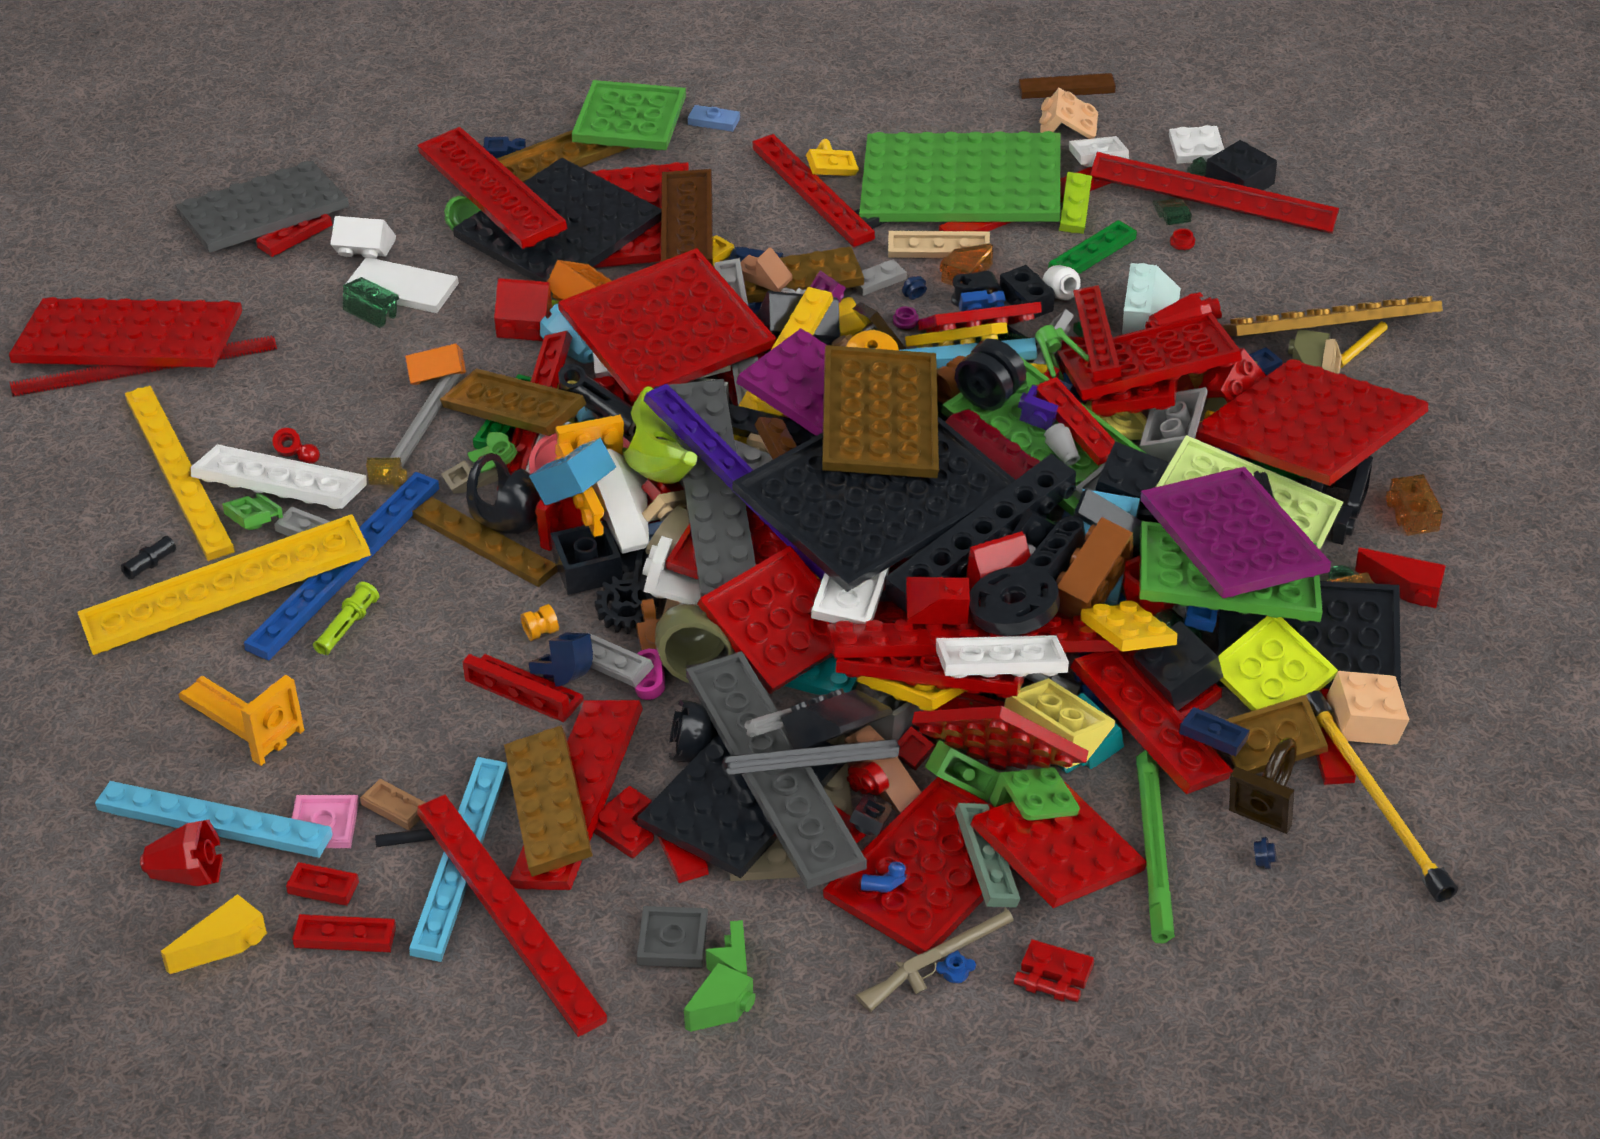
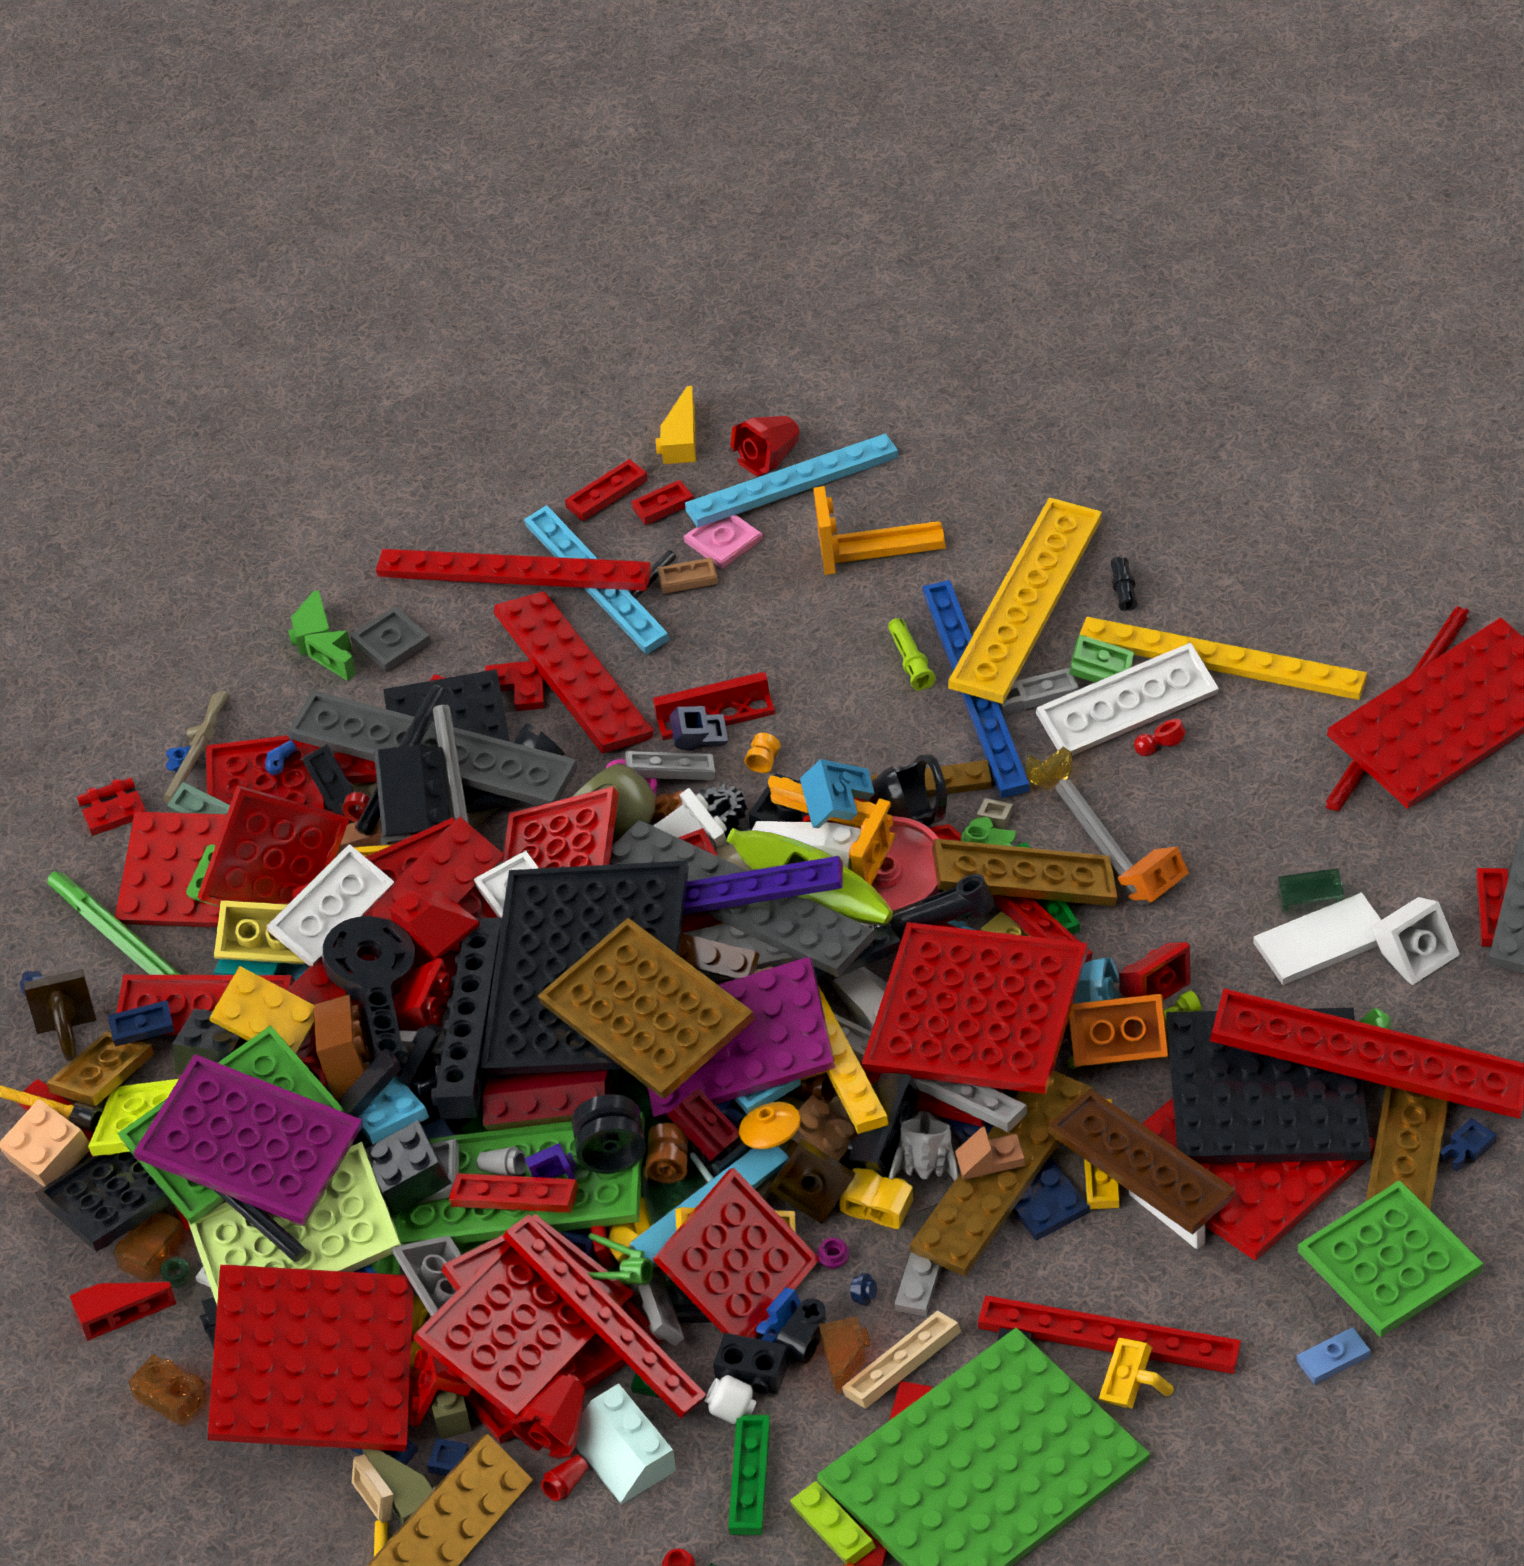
camera: 140 degrees right, 5 degrees up
pearl gold plate [504,725,593,877] -> none
magenta plate [810,271,846,303] -> none

